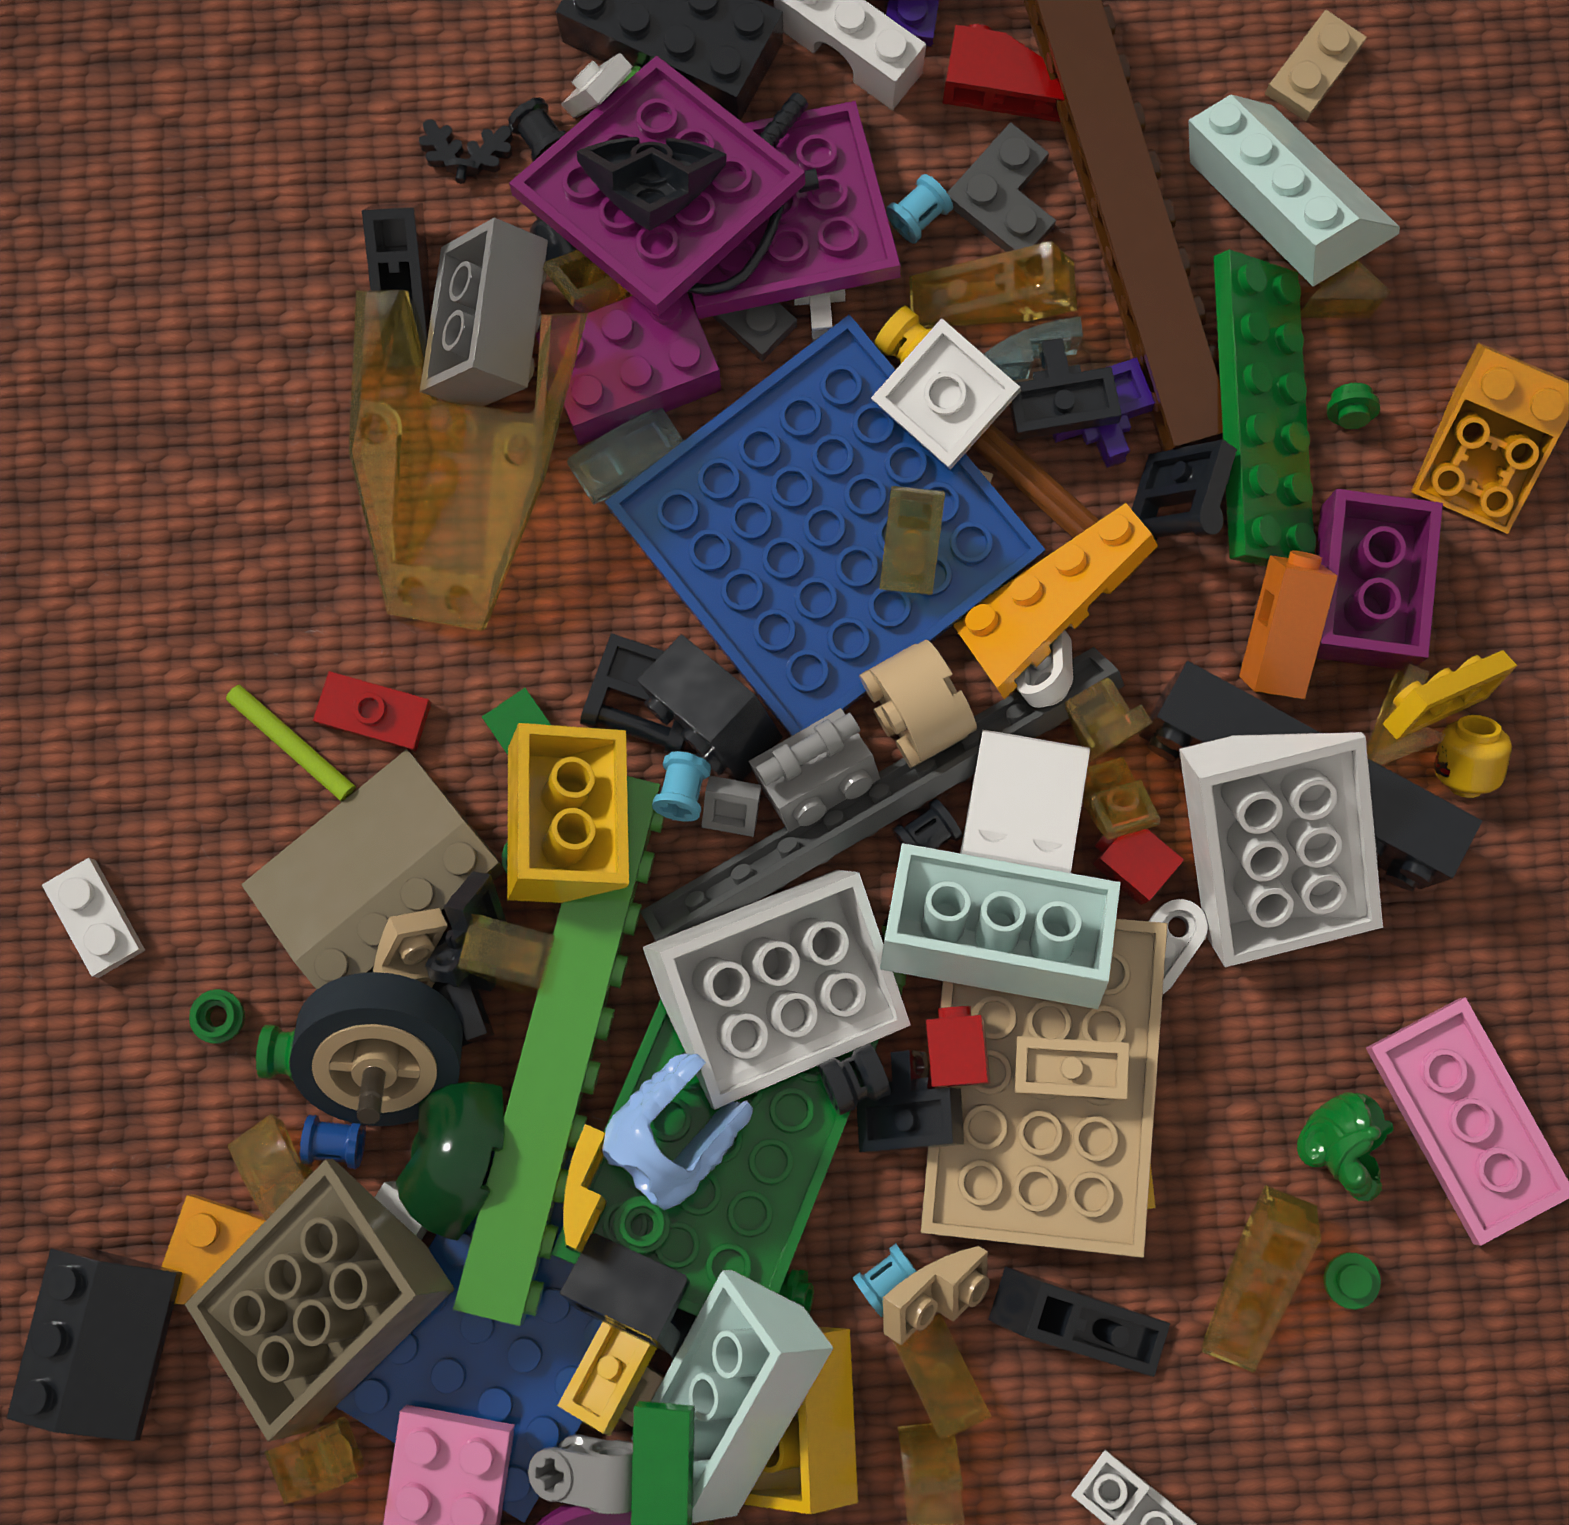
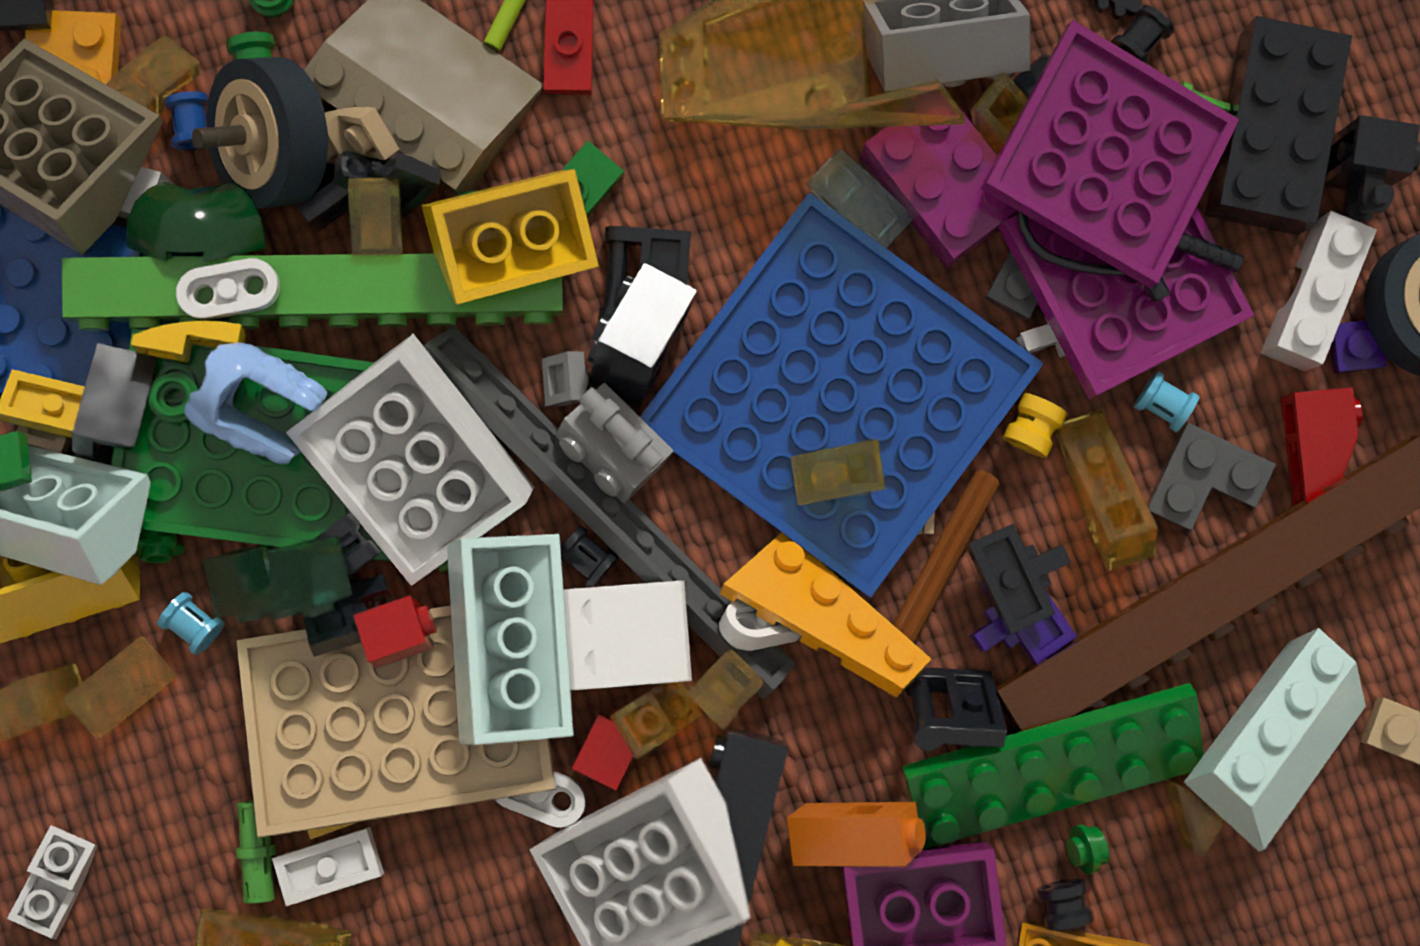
camera: 75 degrees right, 5 degrees up
white plate [561,53,633,118] -> none
black brick [577,137,727,231] -> none
medium azure bush [652,751,711,822] -> none
tan brick [859,640,977,768] -> none
white plate [871,318,1021,470] -> none
tan slope [883,1246,989,1345] -> none
clear light blue slope [983,316,1083,380] -> none
black slope [988,1266,1171,1377] -> none
tan plate [1015,1036,1129,1100] -> none
none -> white plate [176,258,280,320]
none -> clear green arch [202,536,352,623]
none -> bright green pin [235,800,276,903]
none -> white plate [272,827,384,906]
none -> black wheel [1037,879,1094,931]

